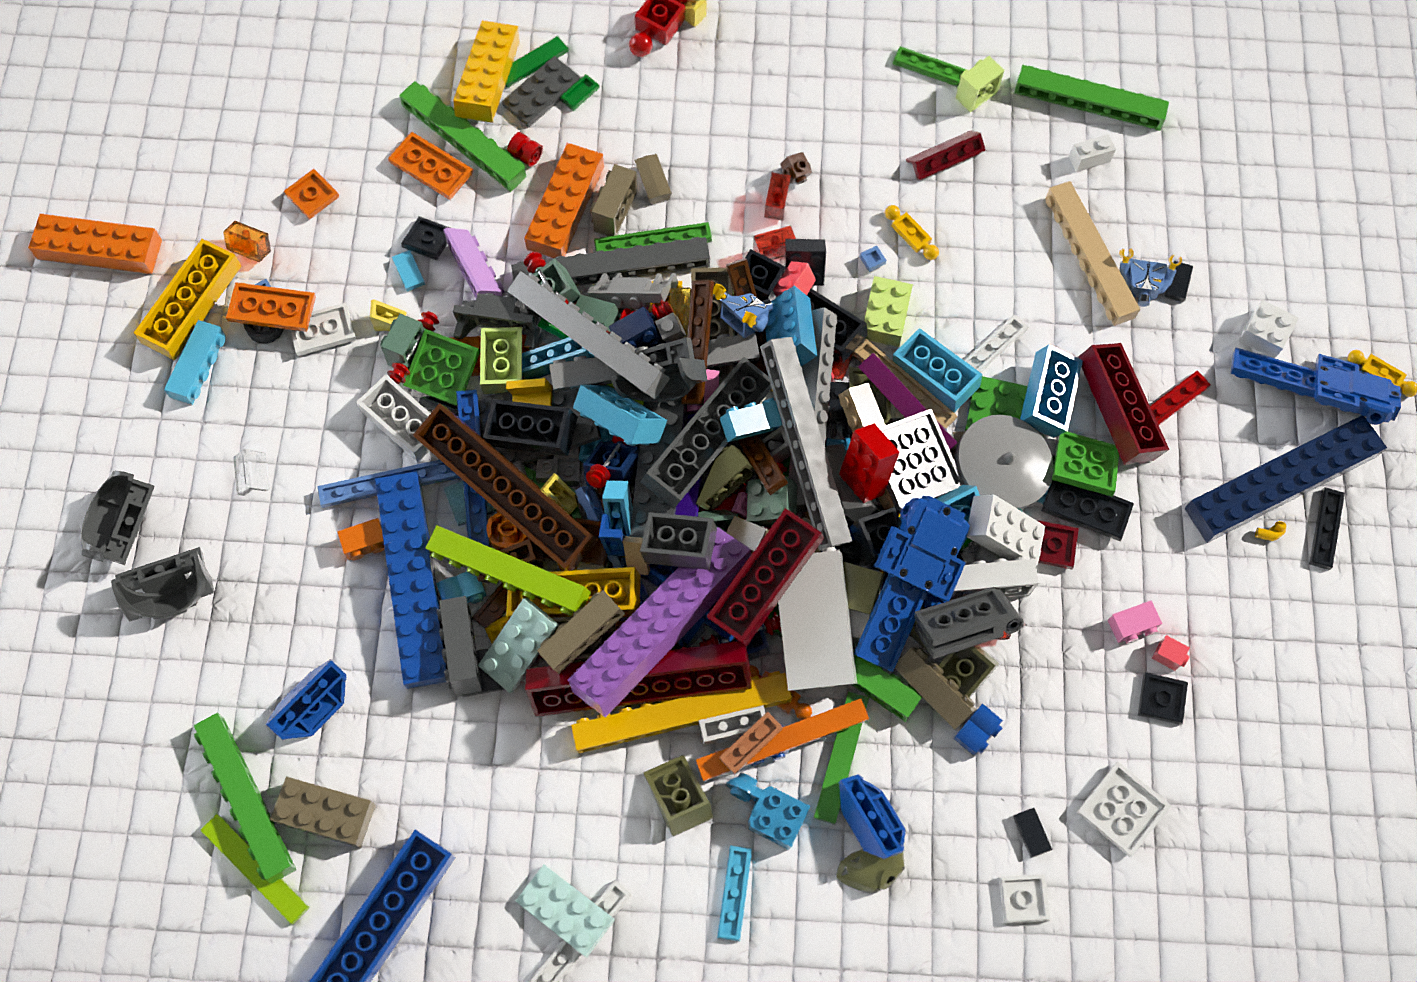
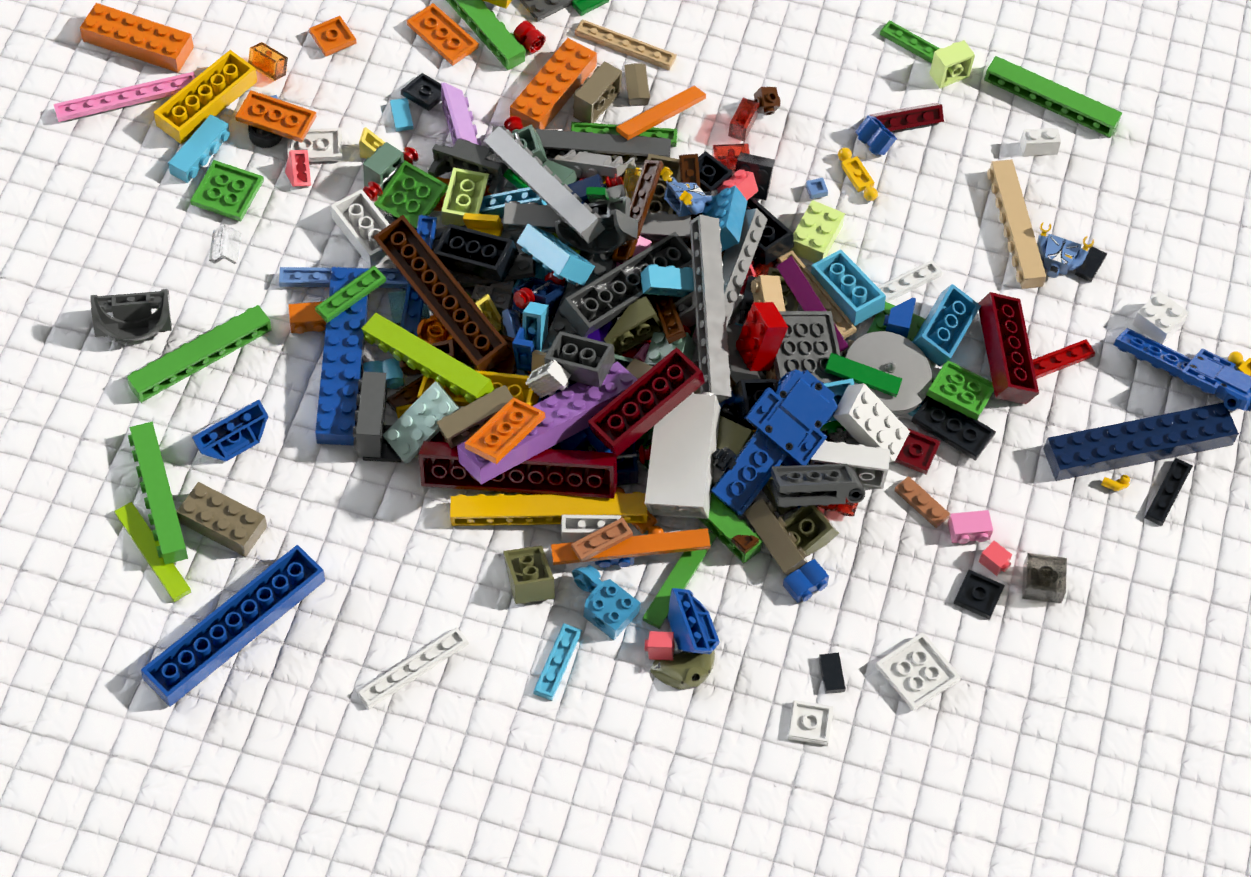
camera: 10 degrees right, 10 degrees down
dark grey piece [81,471,155,565] -> none
light aqua plate [515,864,615,958] -> none
none -> bright pink plate [53,72,196,122]
none -> bright green brick [127,305,272,403]
none -> bright green plate [190,160,264,222]
none -> coral slope [285,150,311,187]
none -> bright green tile [315,266,386,323]
none -> orange plate [464,397,545,464]
none -> white brick [526,360,571,398]
none -> tan tile [575,19,677,71]
none -> green tile [586,187,609,203]
none -> orange tile [616,86,706,140]
none -> coral brick [645,631,675,661]
none -> black gear [712,447,737,471]
none -> reddish brown tile [731,534,759,554]
none -> green tile [825,353,902,397]
none -> blue brick [855,115,897,155]
none -> blue slope [883,298,916,338]
none -> nougat plate [894,476,950,528]
none -> clear smoke brick [1022,553,1067,603]

